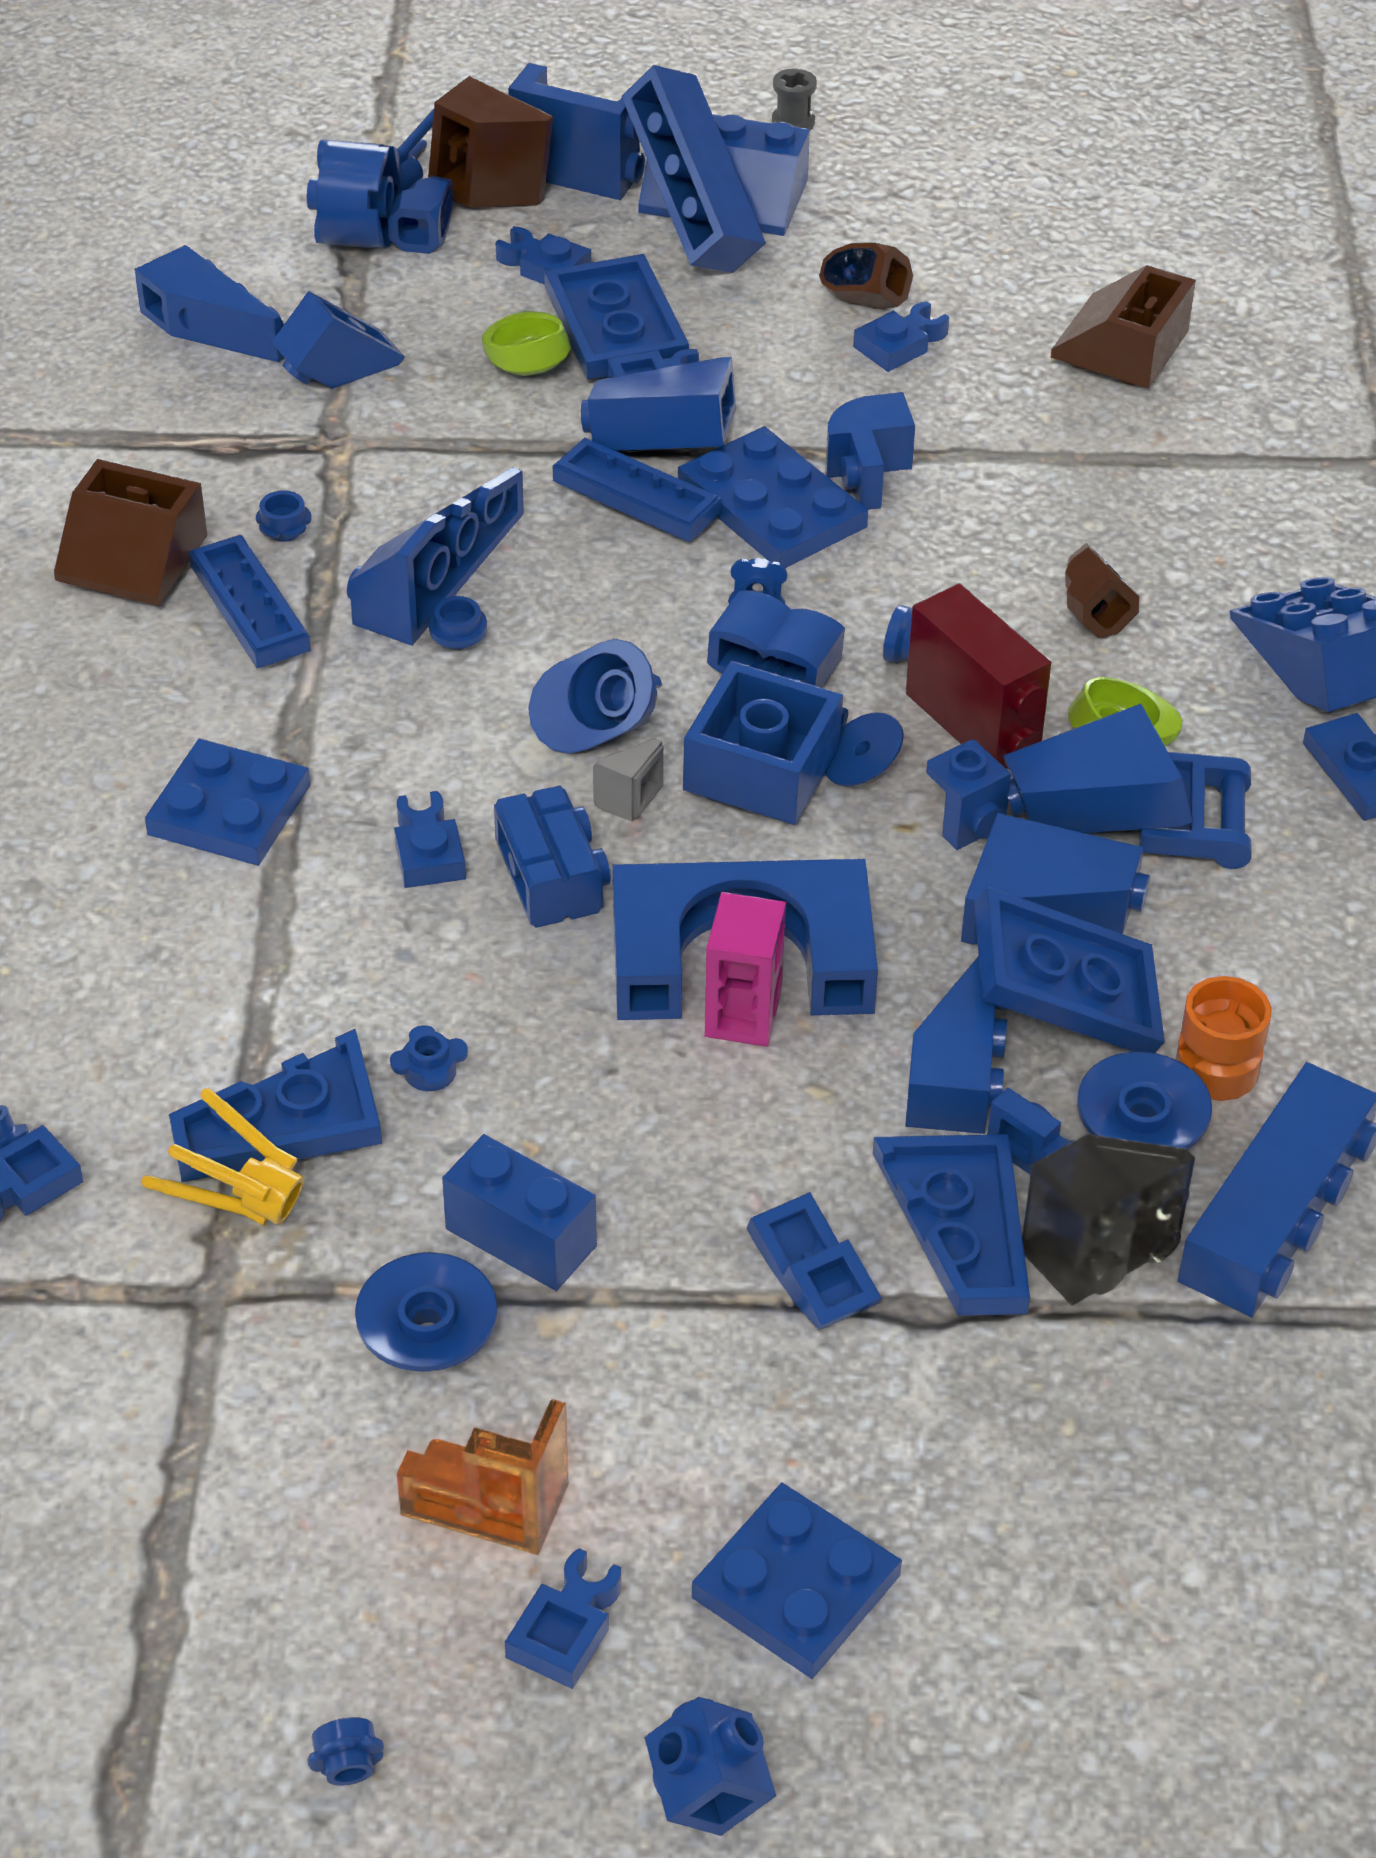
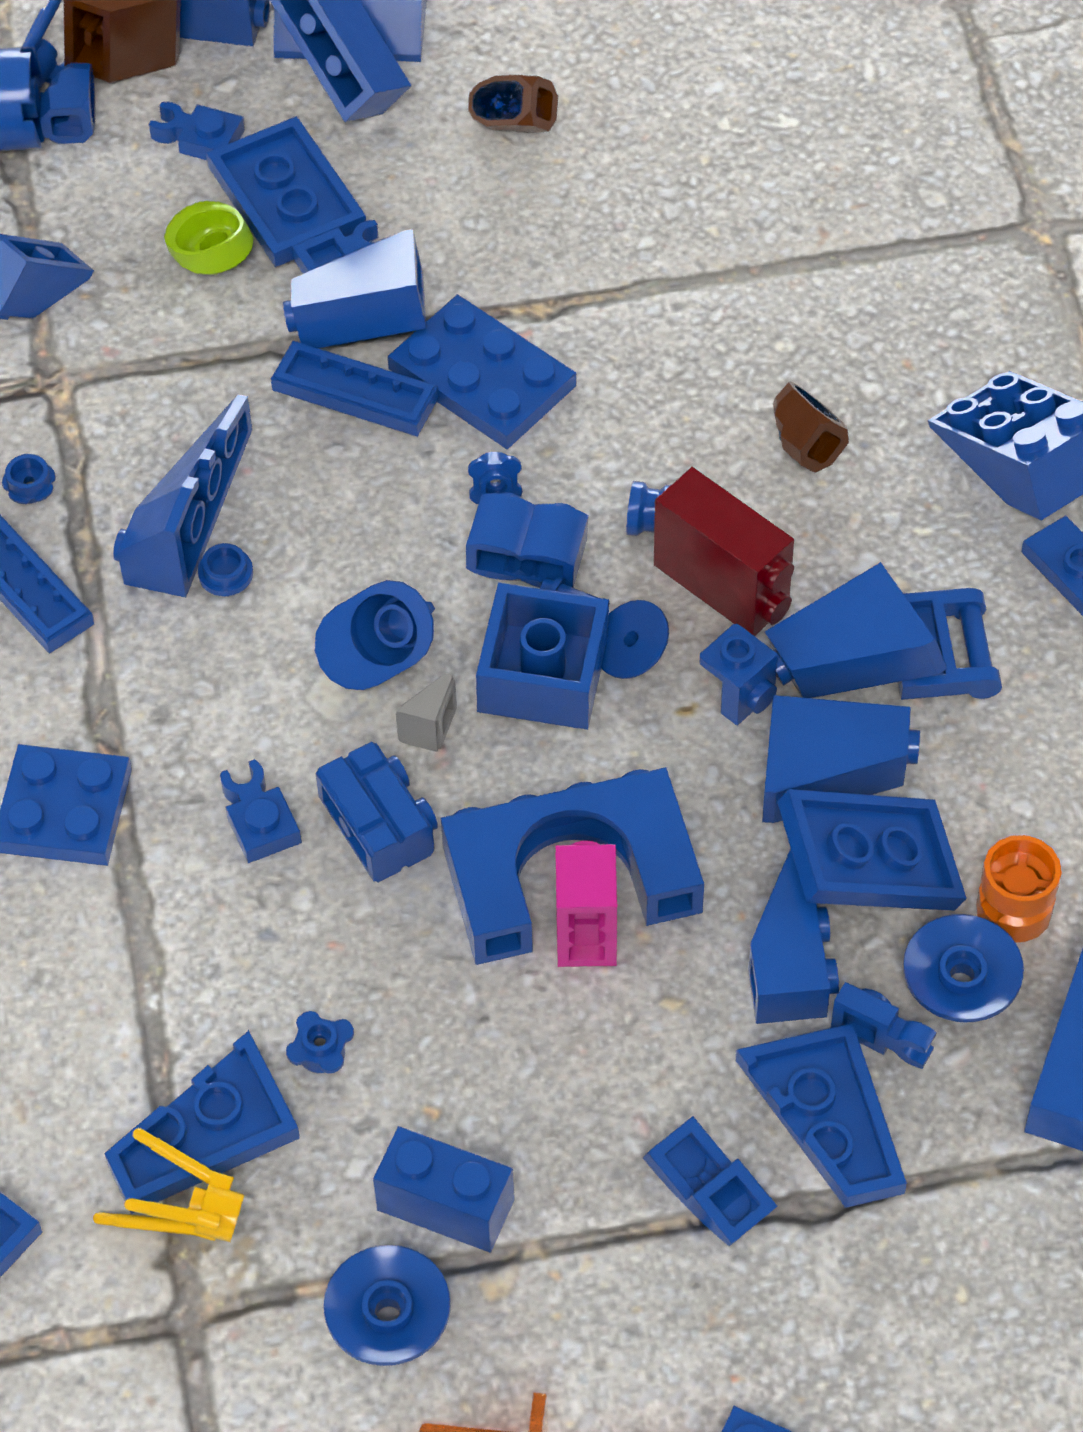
camera: 10 degrees left, 10 degrees up
blue brick [825,392,915,510] -> none
blue plate [853,301,949,372] -> none
clear smoke slope [1022,1134,1195,1306] -> none
reddish brown slope [1050,265,1196,389] -> none
lime hat [1068,676,1183,746] -> none

